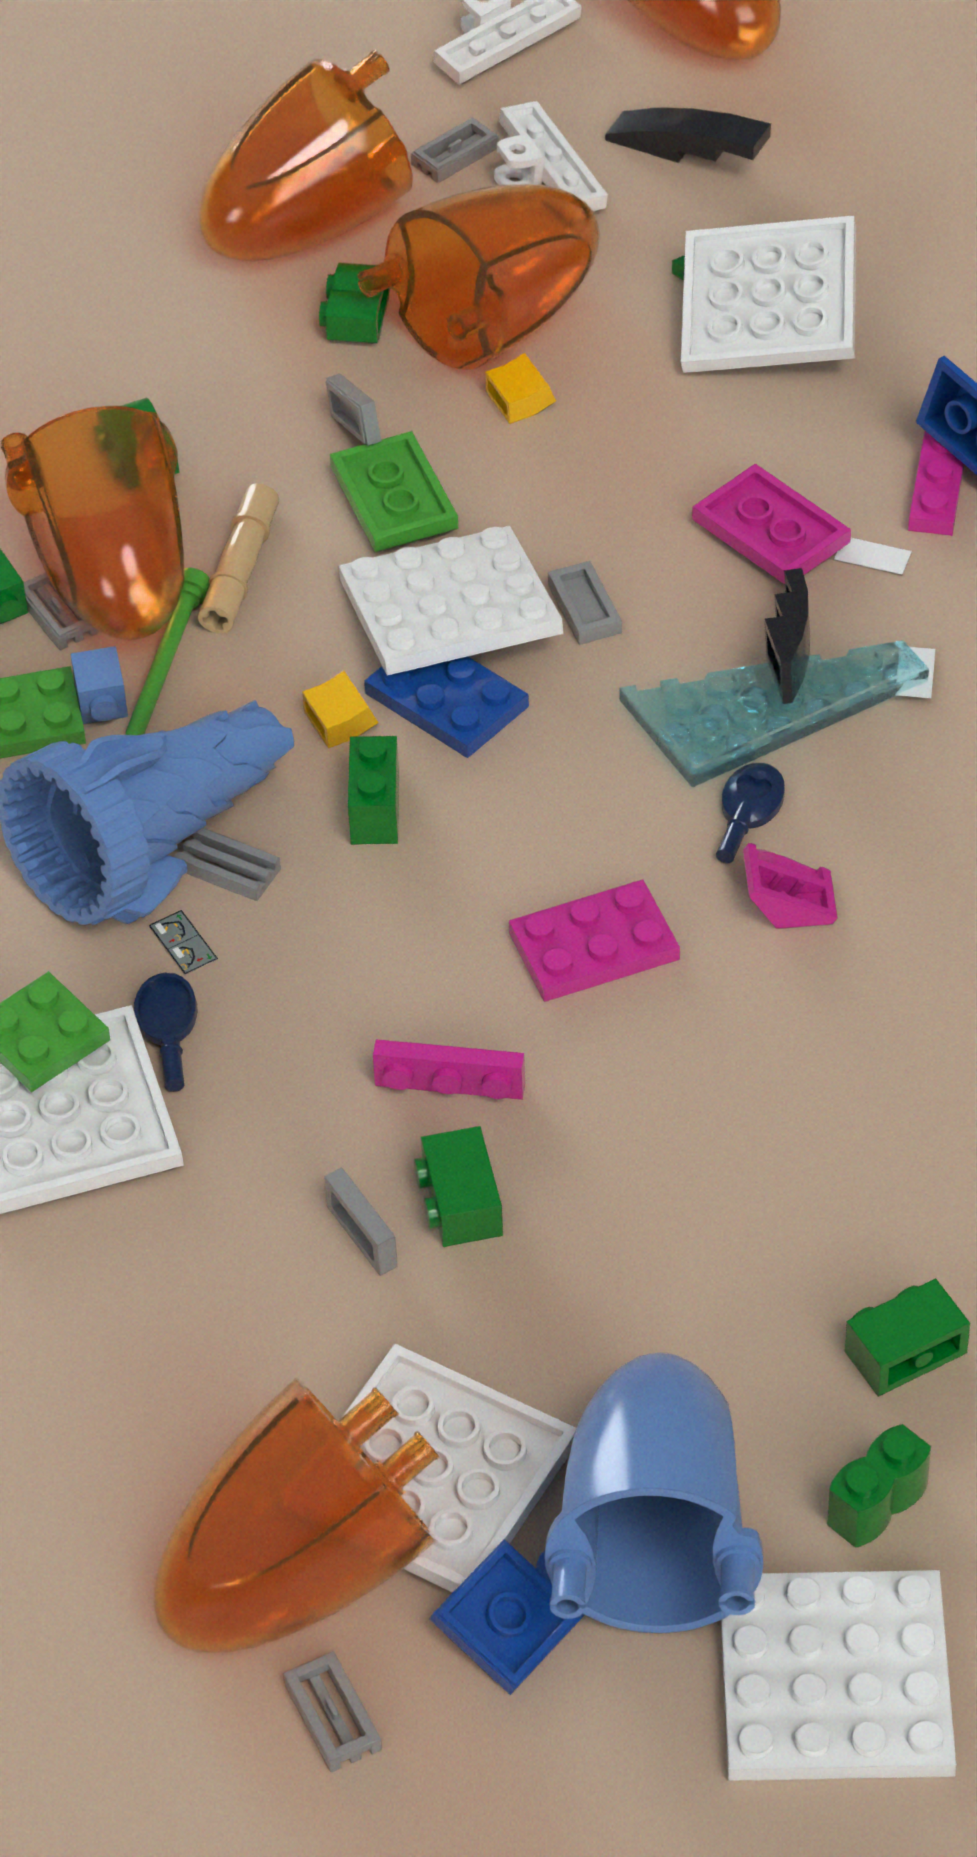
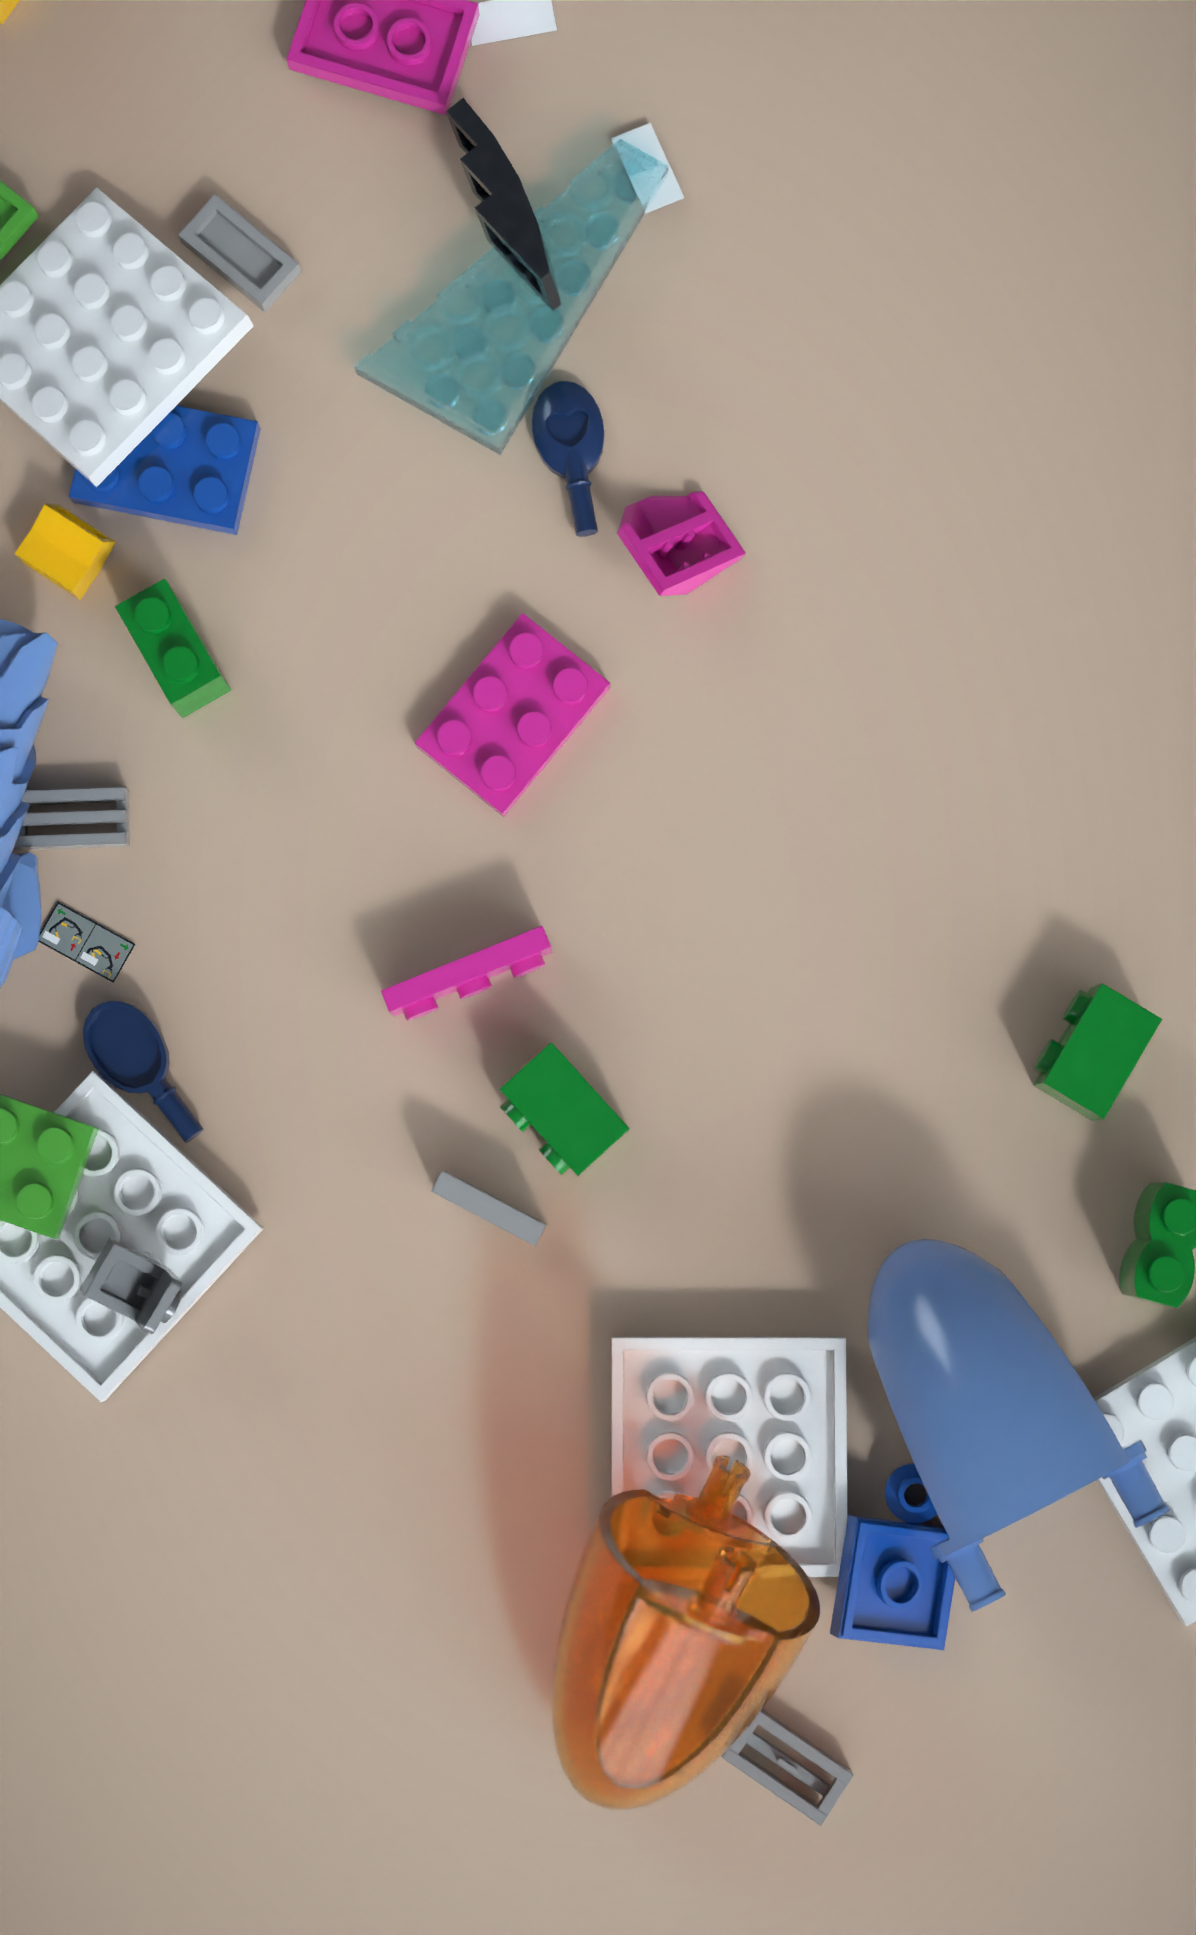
camera: 30 degrees left, 35 degrees up
none -> bracket [79,1238,182,1334]

